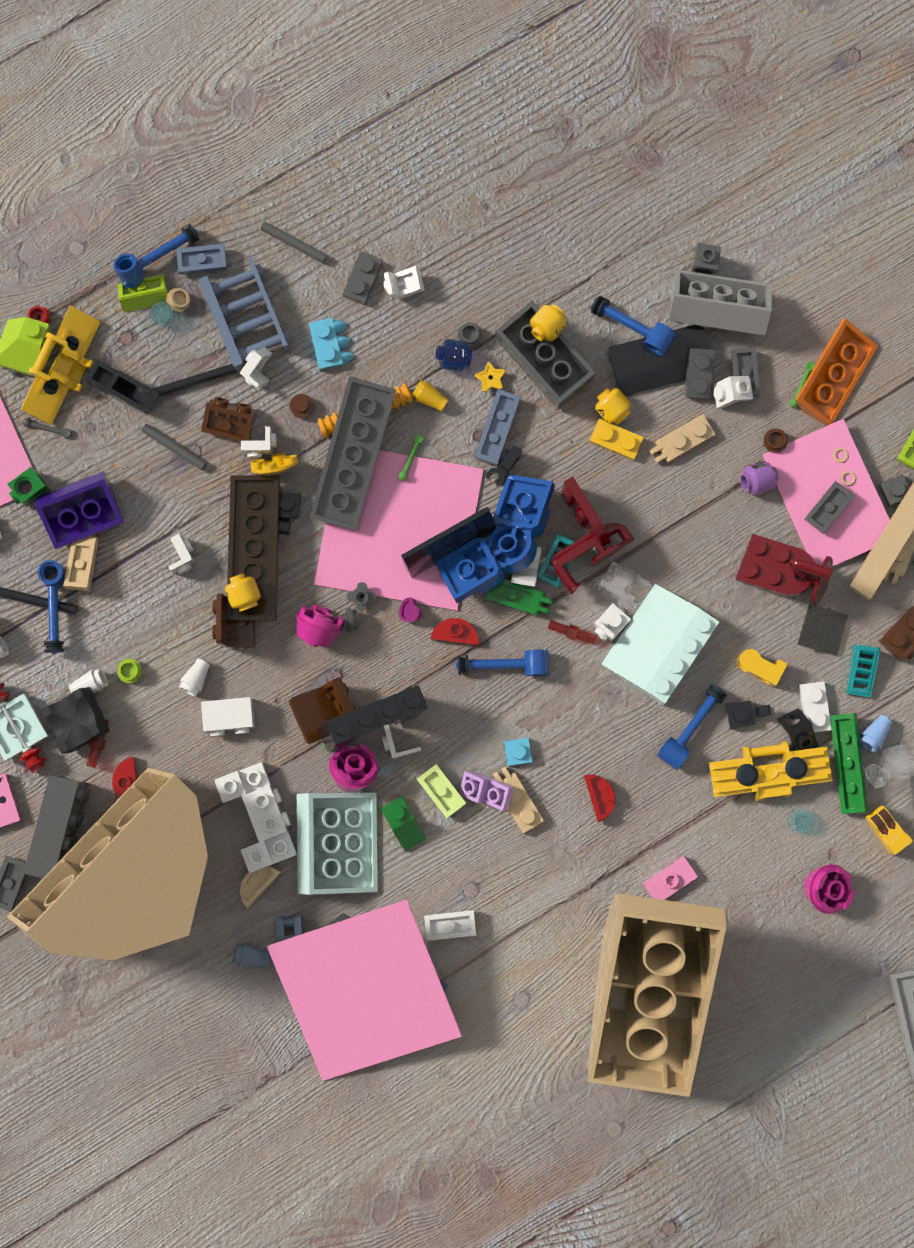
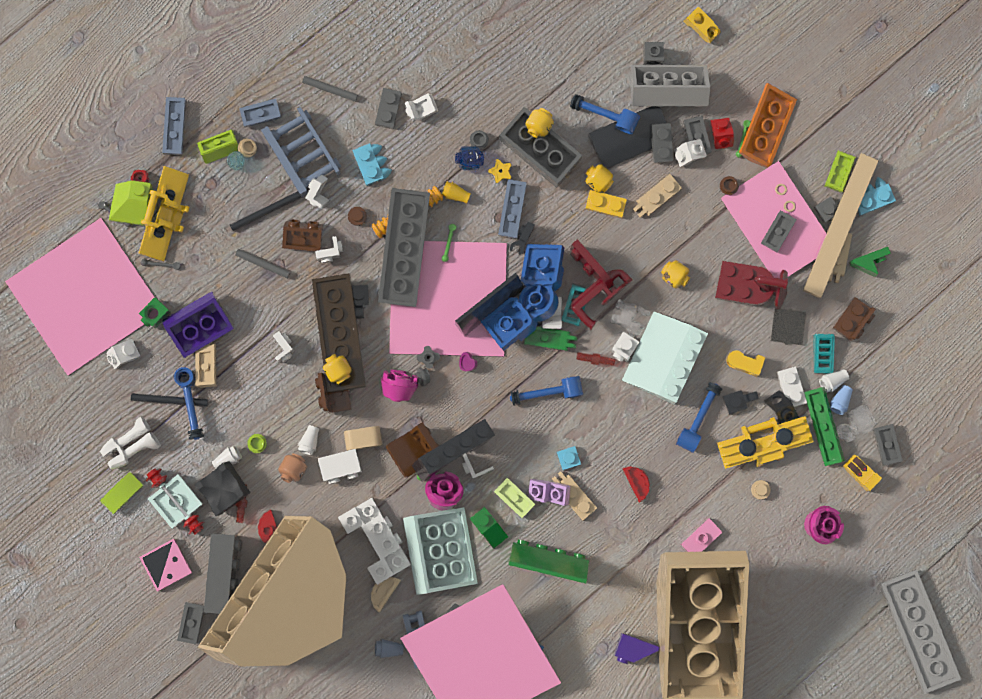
camera: 15 degrees left, 0 degrees up
black slope [85,360,160,415] -> none
blue piece [113,224,199,288] -> none
yellow dish [250,452,299,475] -> none
white plate [424,910,476,941] -> none
red plate [430,618,479,646] -> none
medium lavender head [740,461,778,496] -> none
clear light blue plate [788,809,814,833] -> none
none -> sand blue plate [162,97,186,155]
none -> nougat head [278,453,307,483]
none -> tan beam [344,426,383,451]
none -> green slope [508,539,589,584]
none -> dark purple slope [614,633,660,665]
none -> yellow head [661,260,690,289]
none -> yellow leg [683,6,721,43]
none -> red bracket [711,118,734,149]
none -> tan plate [751,480,771,499]
none -> white cone [819,369,849,393]

